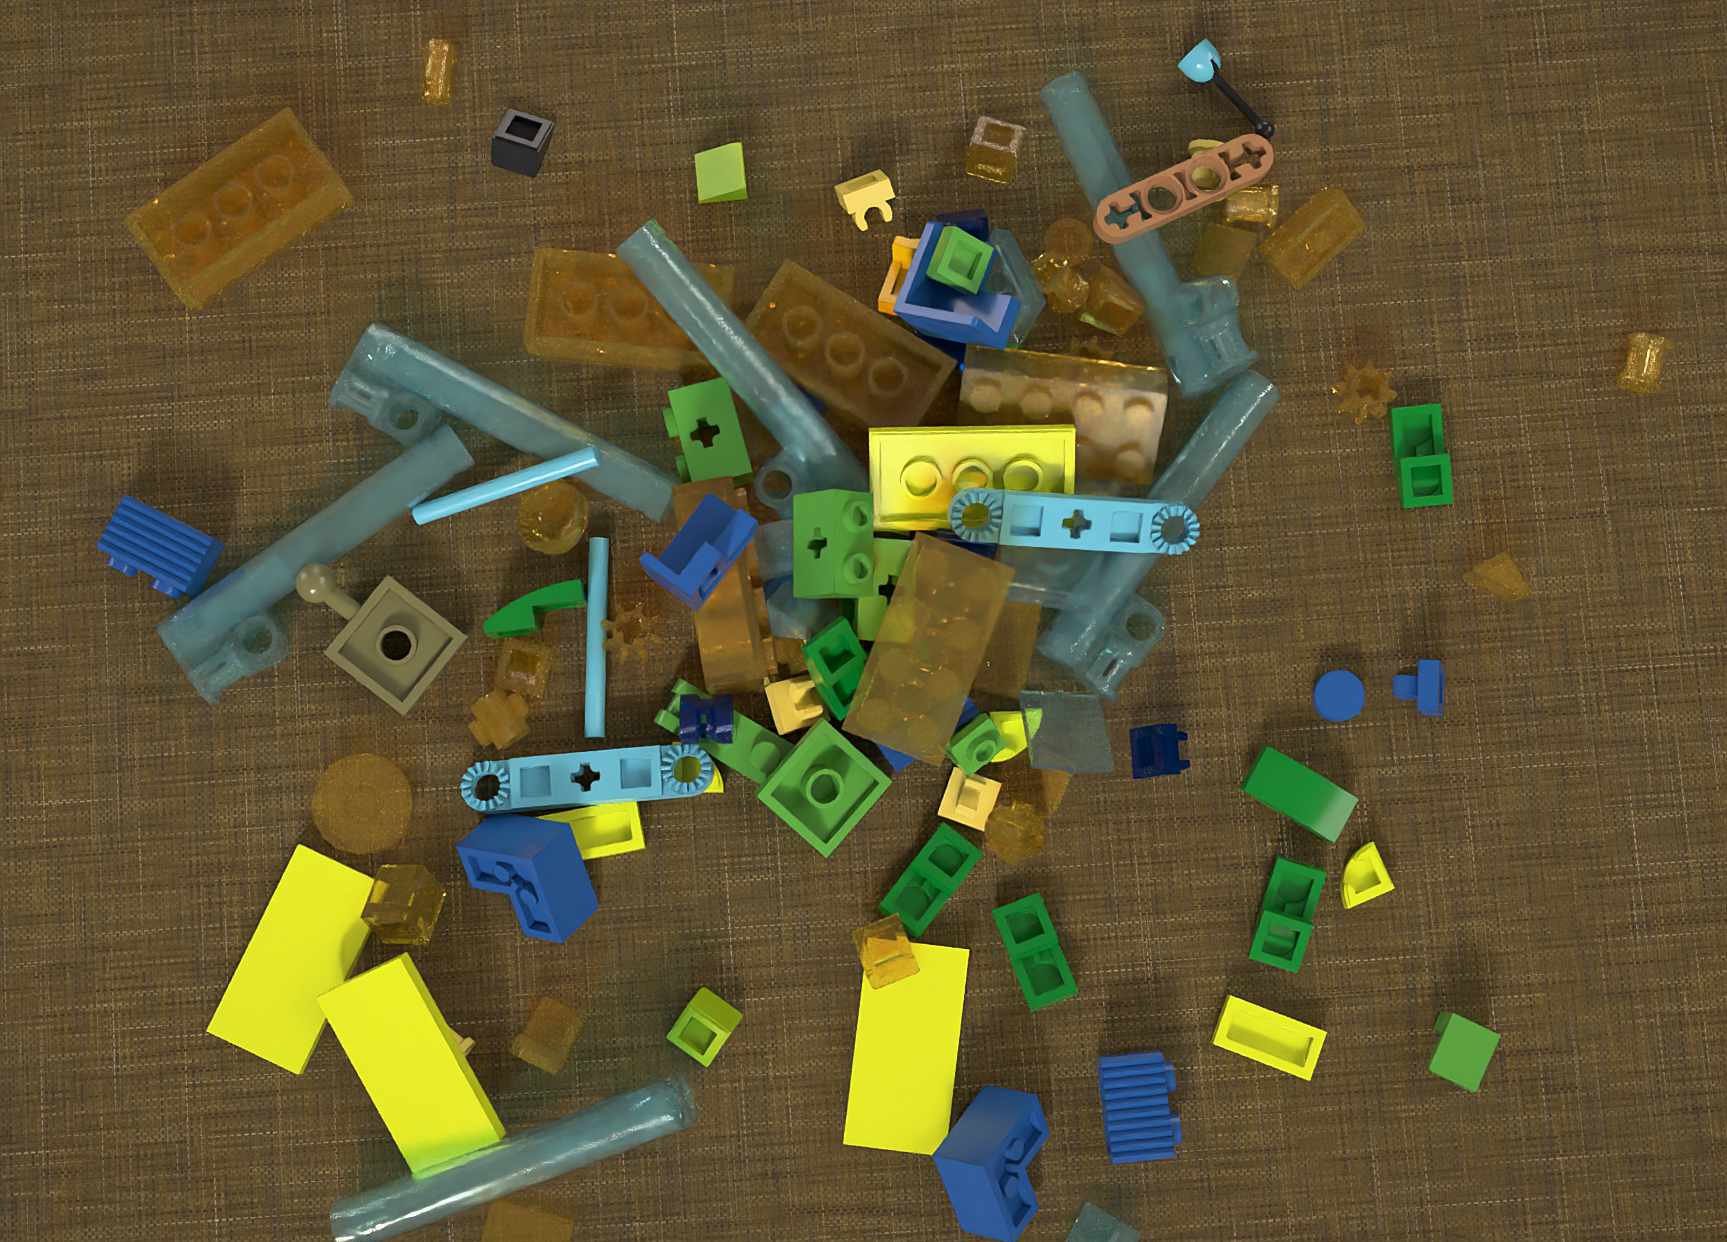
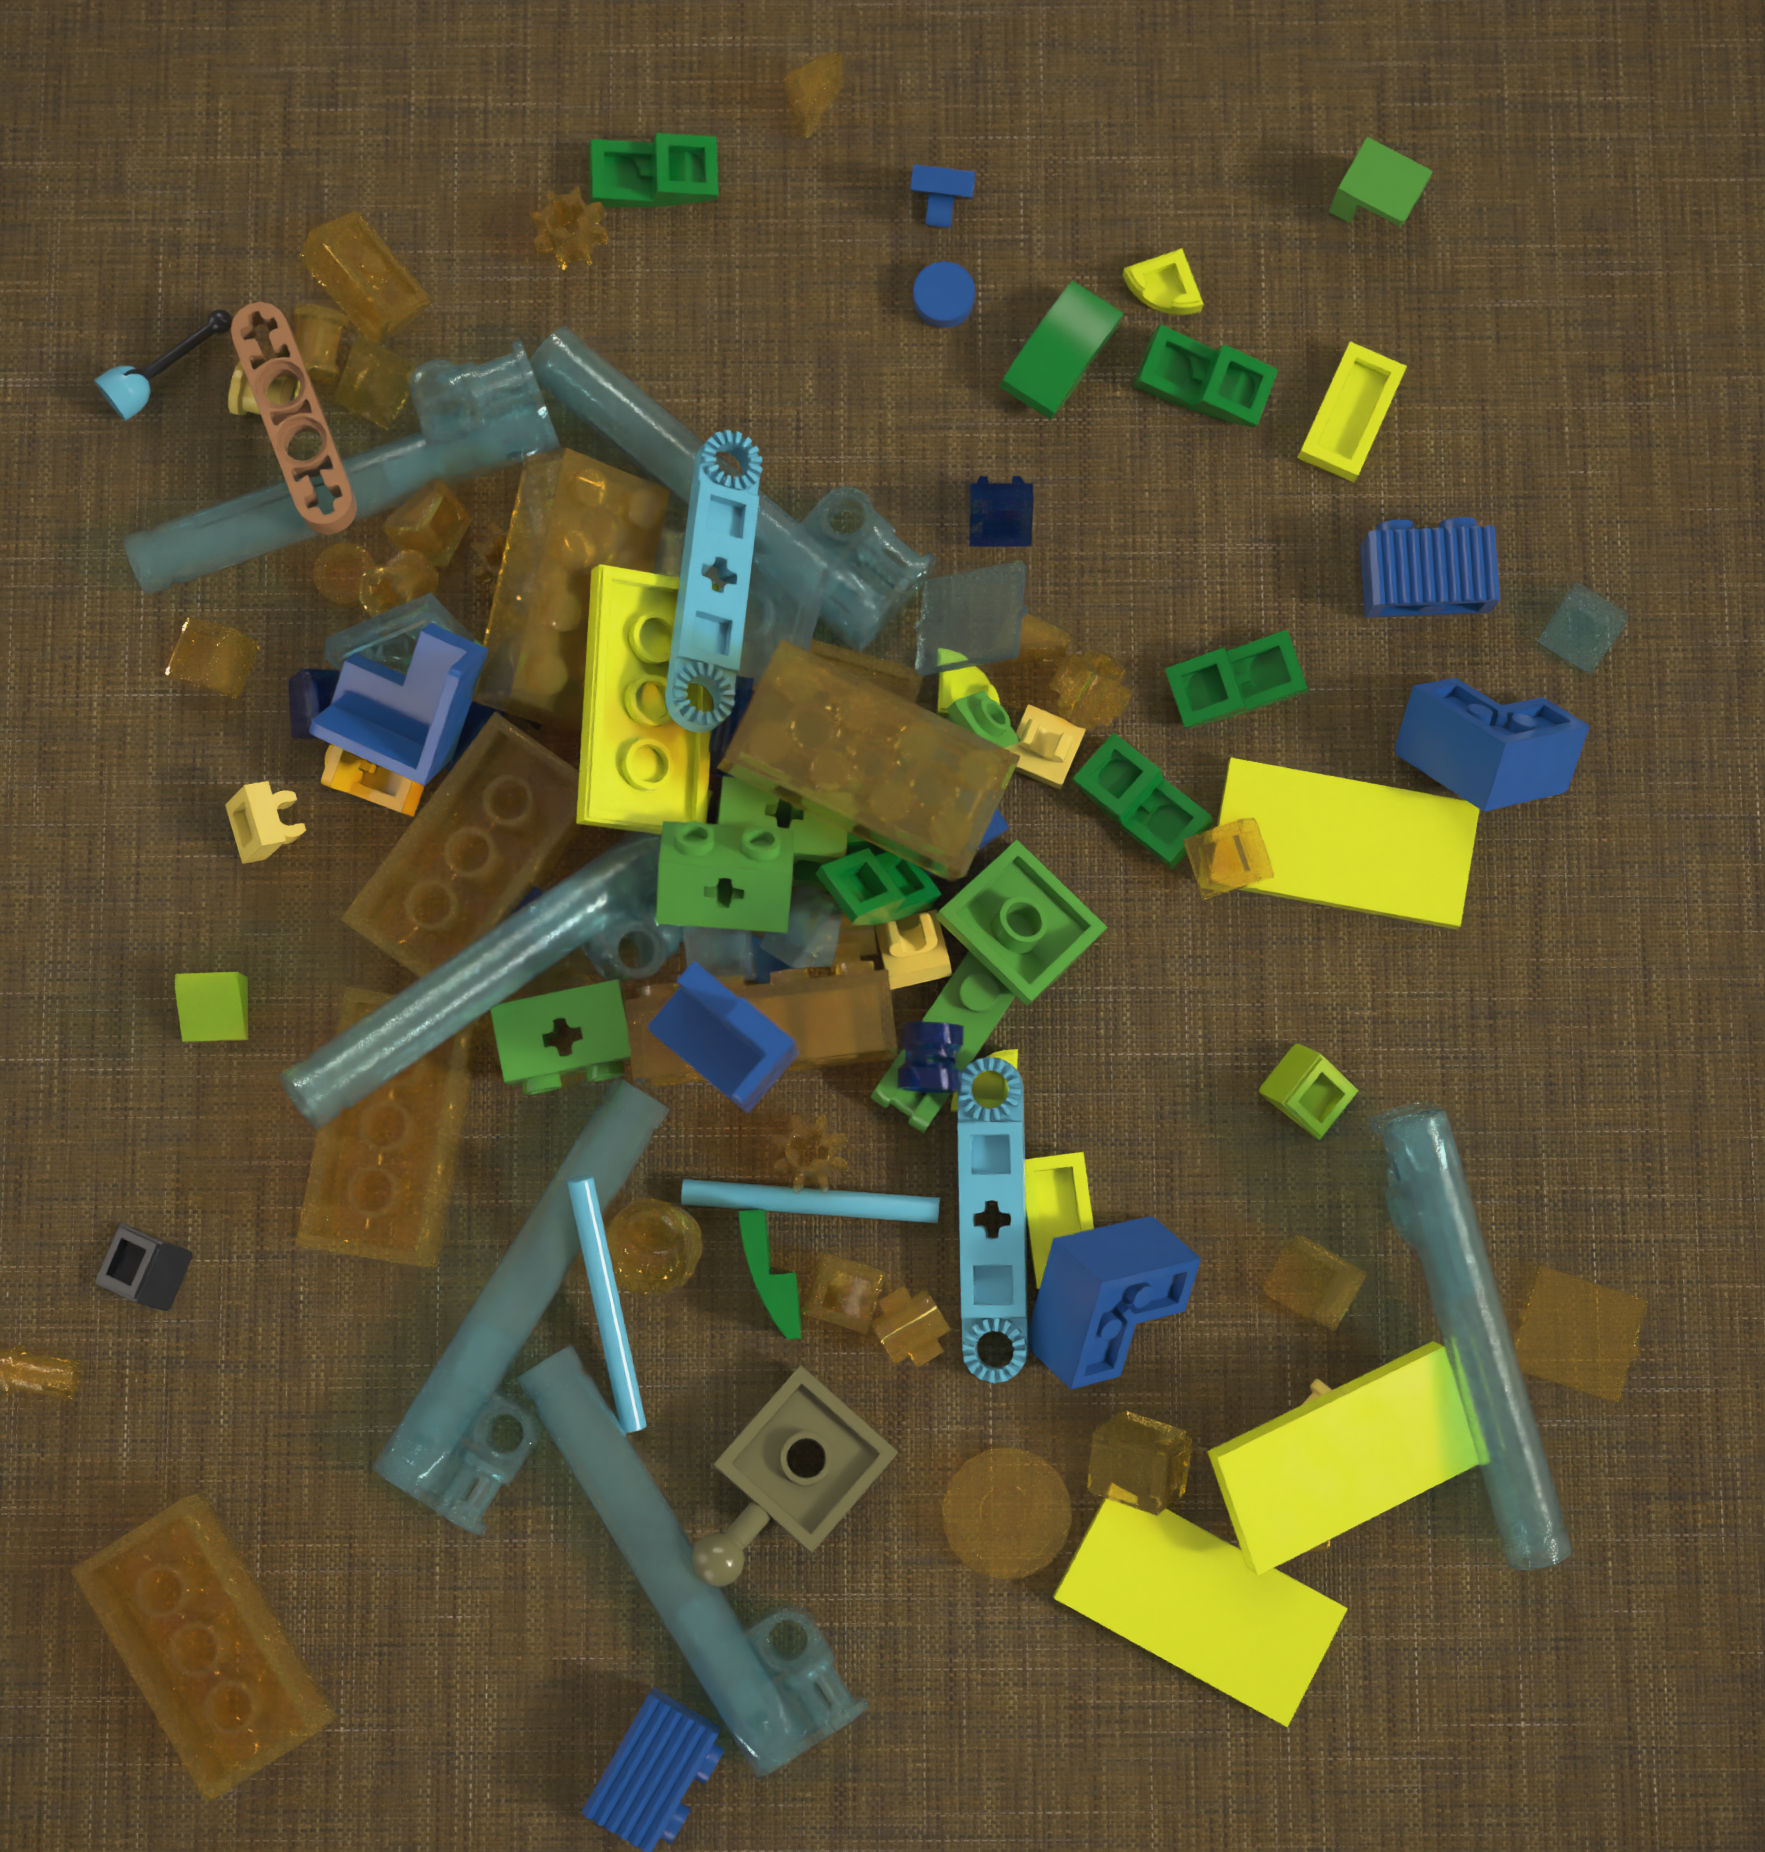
camera: 85 degrees left, 0 degrees up
bright green tile [926,226,994,295] -> none

